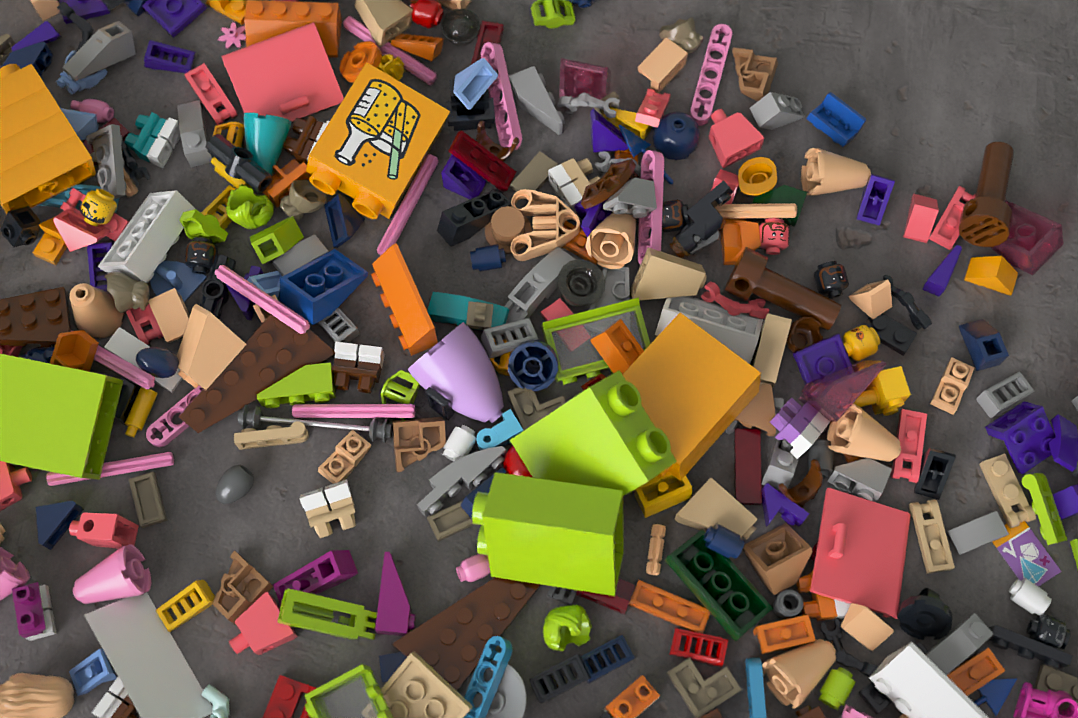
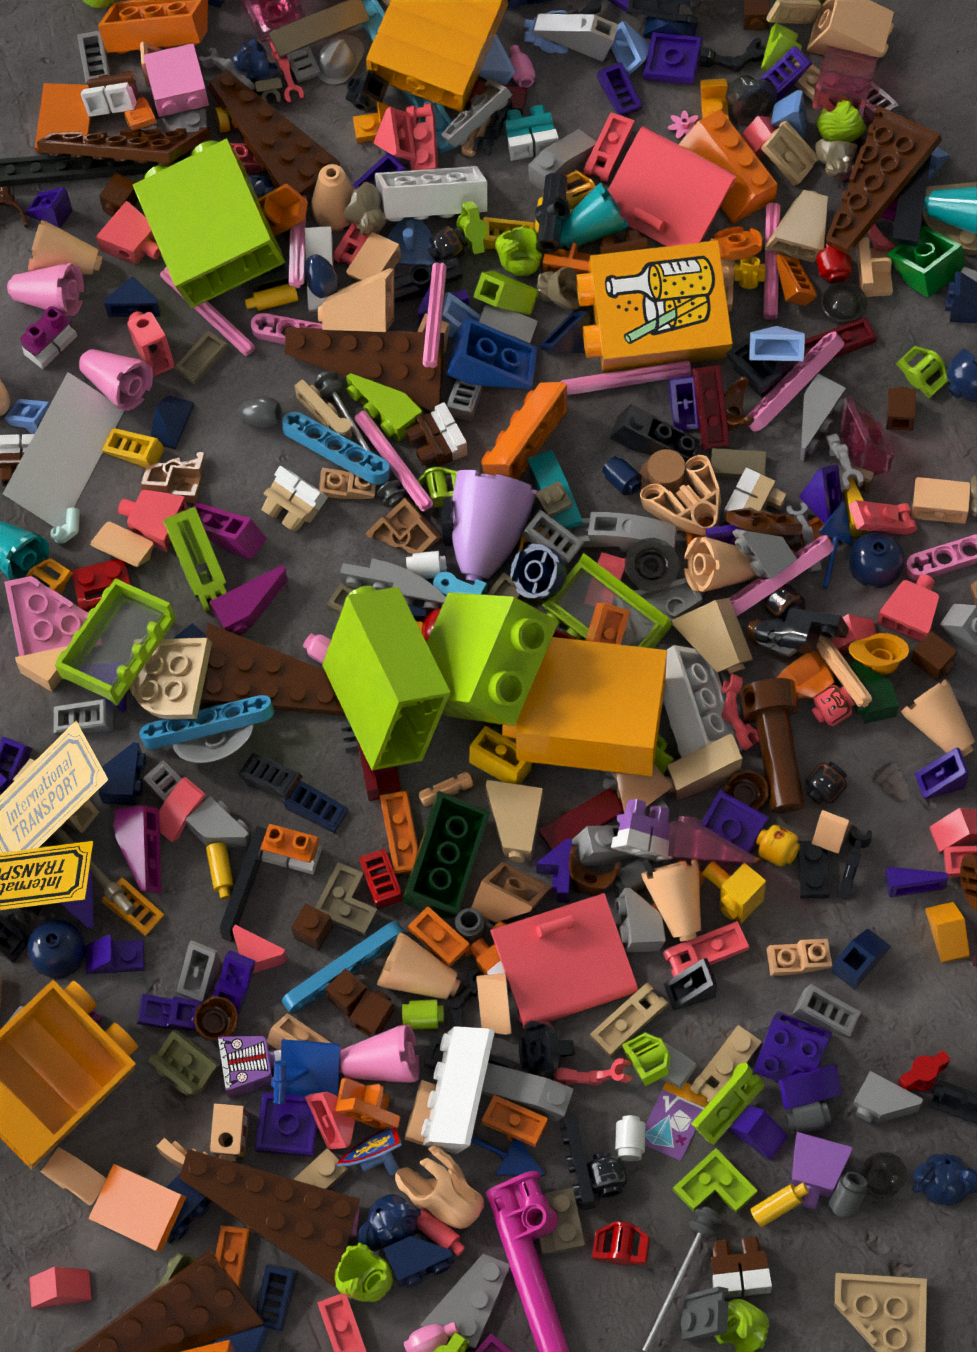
camera: 60 degrees right, 5 degrees down
yellow head [80,188,117,226] -> none
lime hair [543,605,592,651] -> none
dark blue brick [703,523,745,559] -> none
none -> light nougat slope [90,522,154,567]
none -> dark blue slope [150,395,194,449]
none -> dark azure beam [282,412,390,485]
none -> coral piece [554,1058,632,1086]
none -> light blue slope [611,21,650,76]
none -> lime piece [622,1033,672,1086]
none -> reddish brown brick [886,386,916,431]
none -> reddish brown brick [911,631,957,681]

